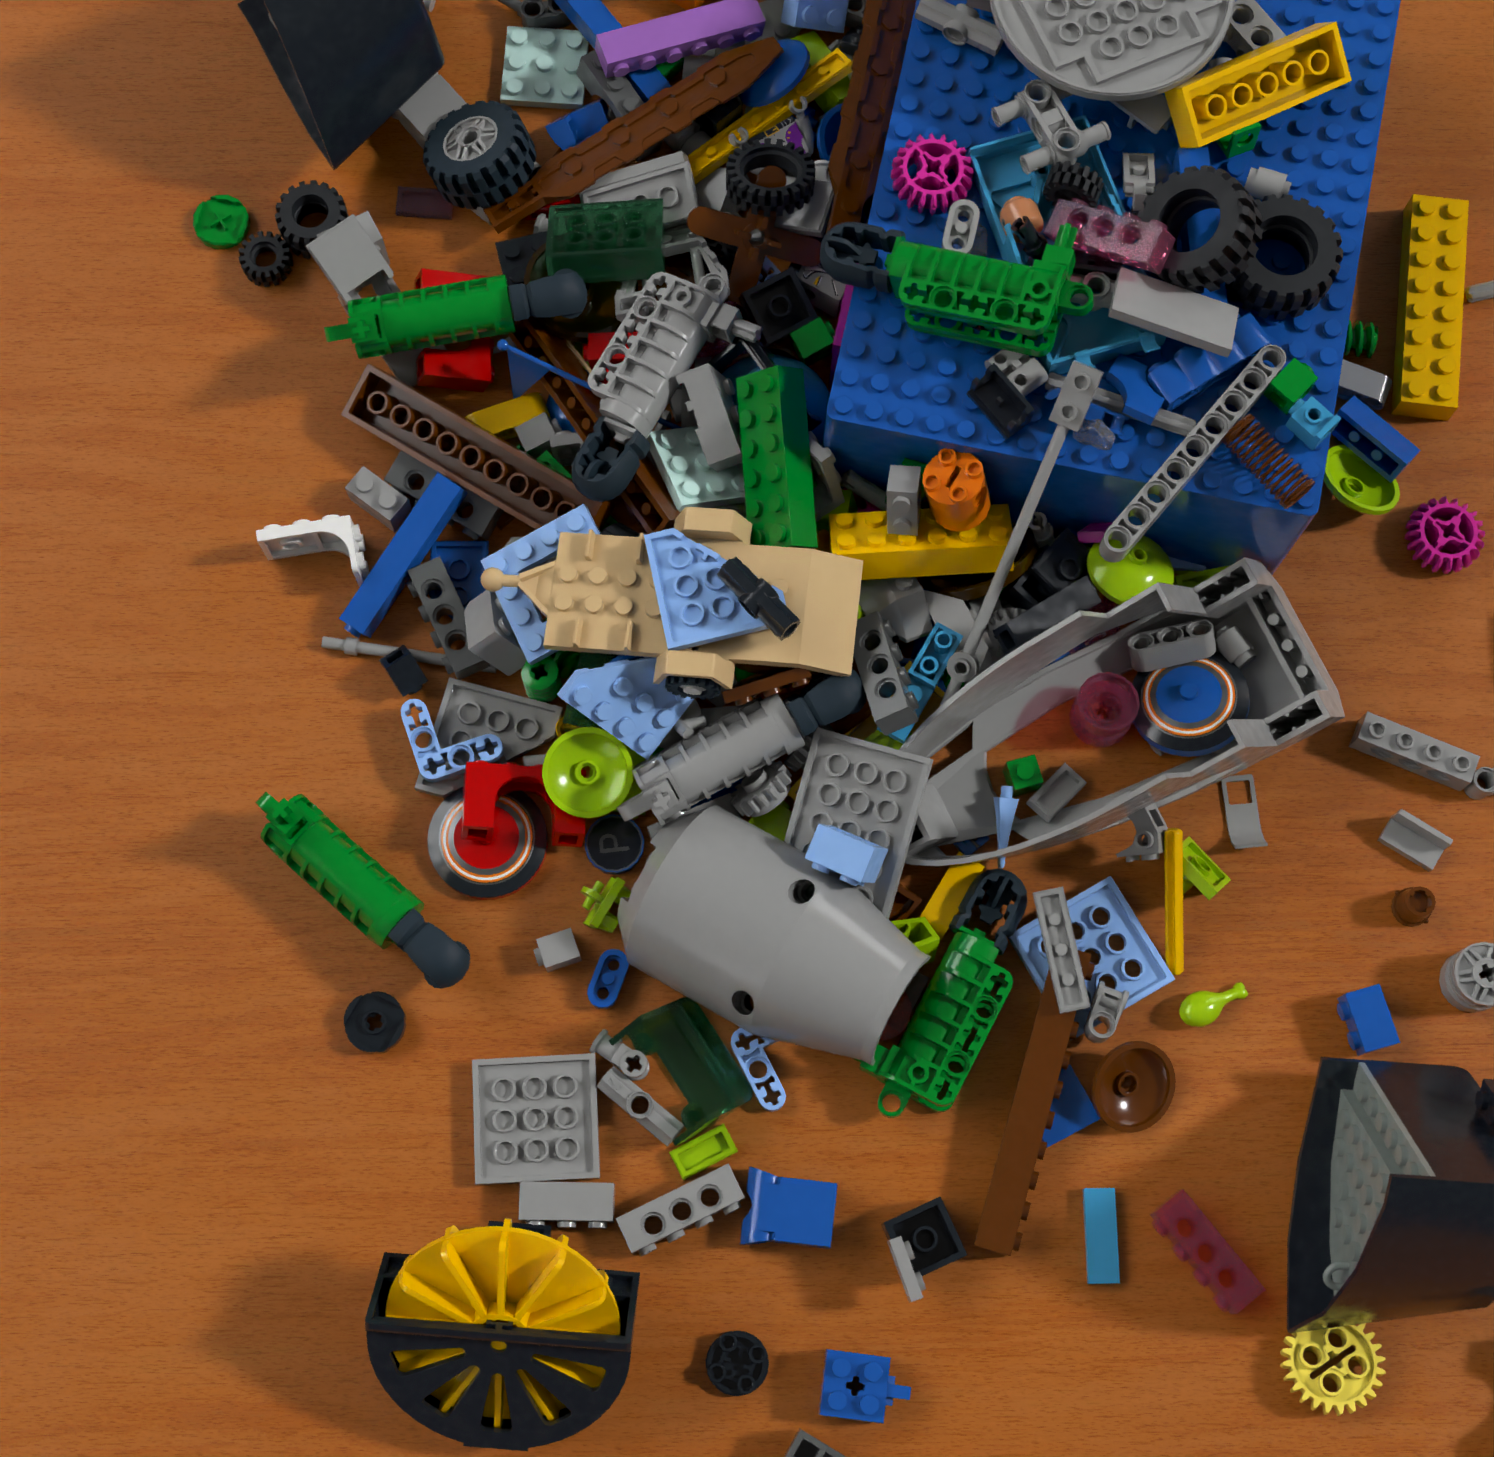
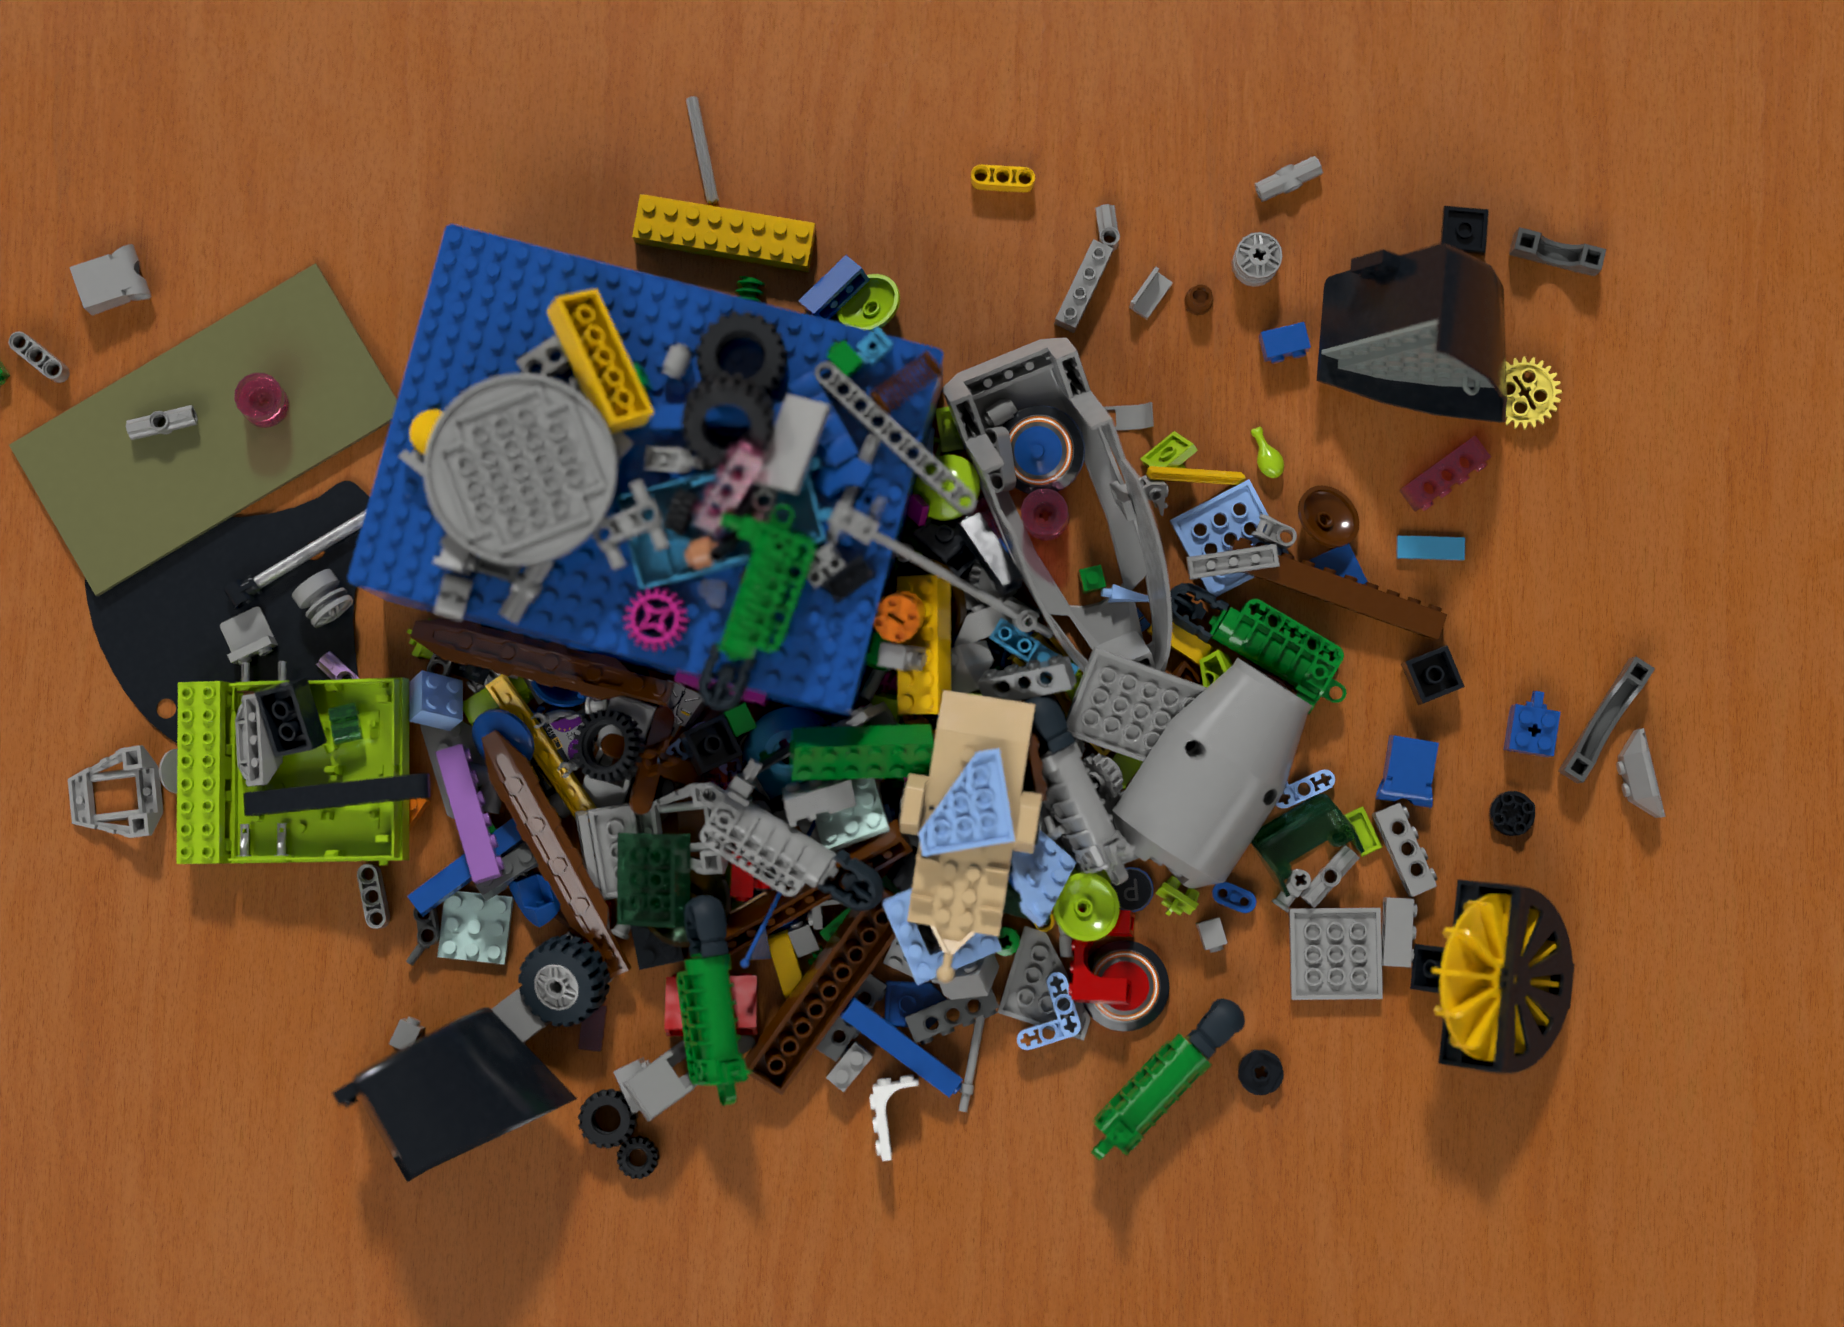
camera: 80 degrees left, 10 degrees up
green tile [193,195,250,249] -> none
black brick [379,645,428,697] -> none
black piece [717,557,801,641] -> none
light blue brick [805,823,888,886] -> none
light grey plate [887,1236,926,1303] -> none
light grey plate [941,199,980,254] -> none
light grey tile [1026,763,1087,823] -> none
light grey beam [1337,359,1392,410] -> none
dark pink gear [1404,496,1485,574] -> none

